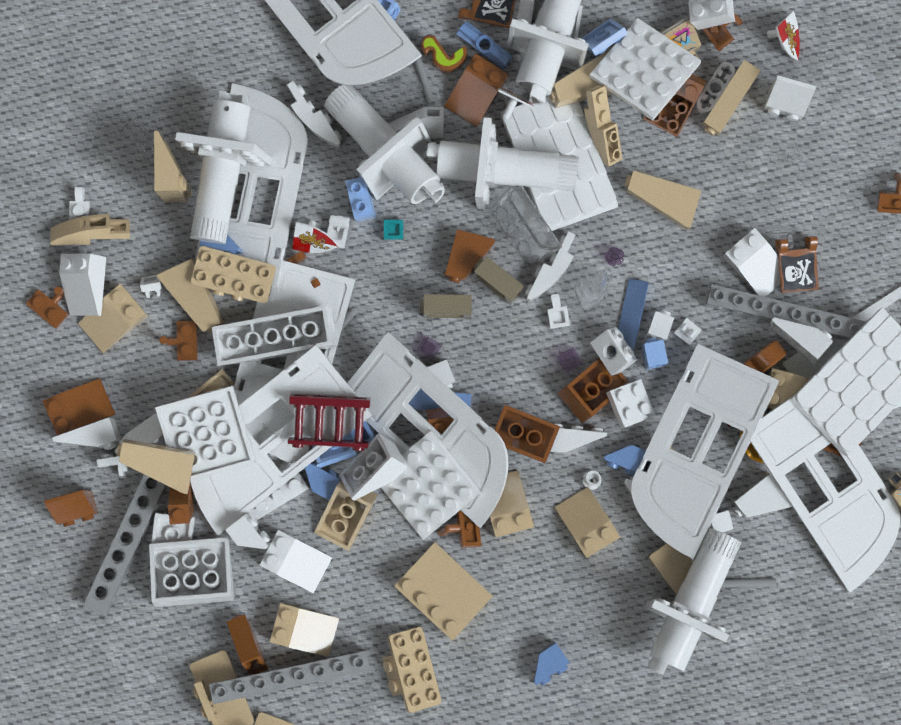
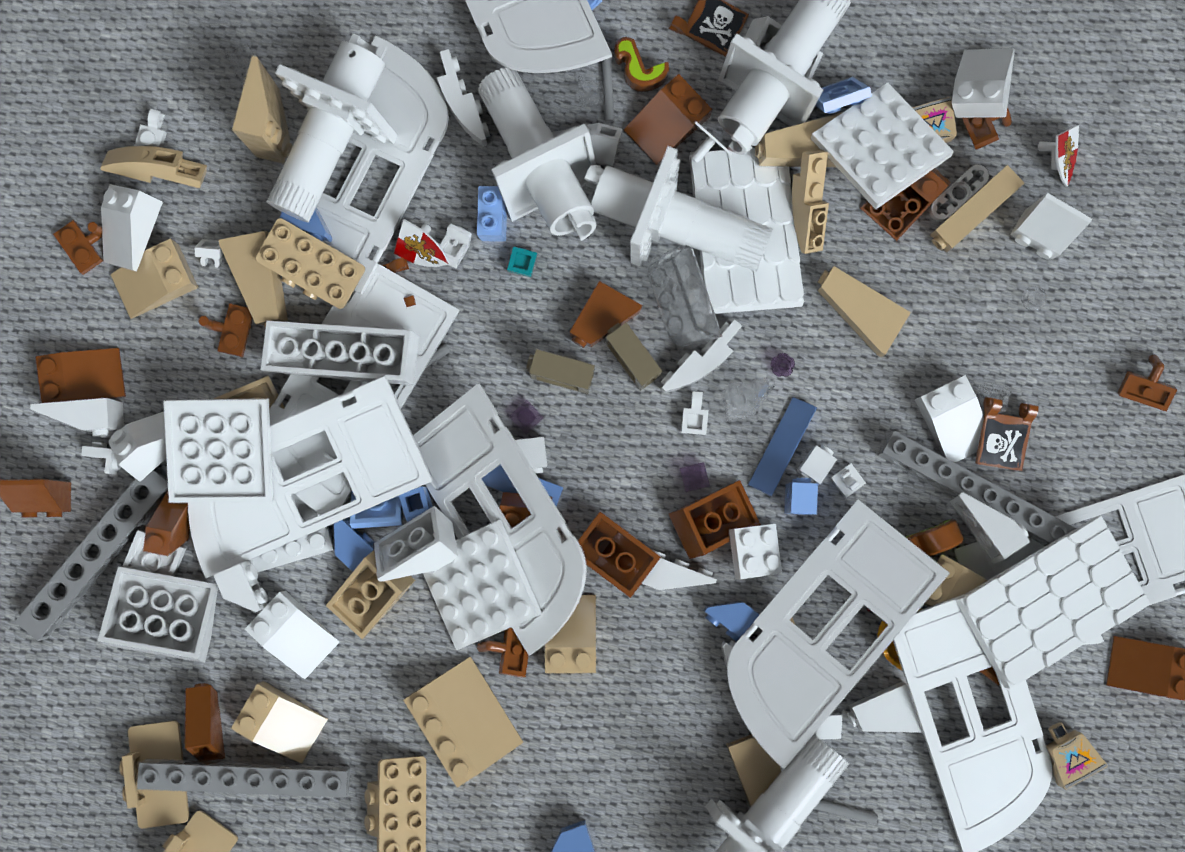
camera: 10 degrees right, 0 degrees up
tan slope [116,439,195,494] -> none
dark red fence [288,394,371,451] -> none
medium blue piece [456,21,513,70] -> none
tan slope [555,487,620,558] -> none
white plate [582,471,601,490] -> none
white brick [590,327,637,376] -> none

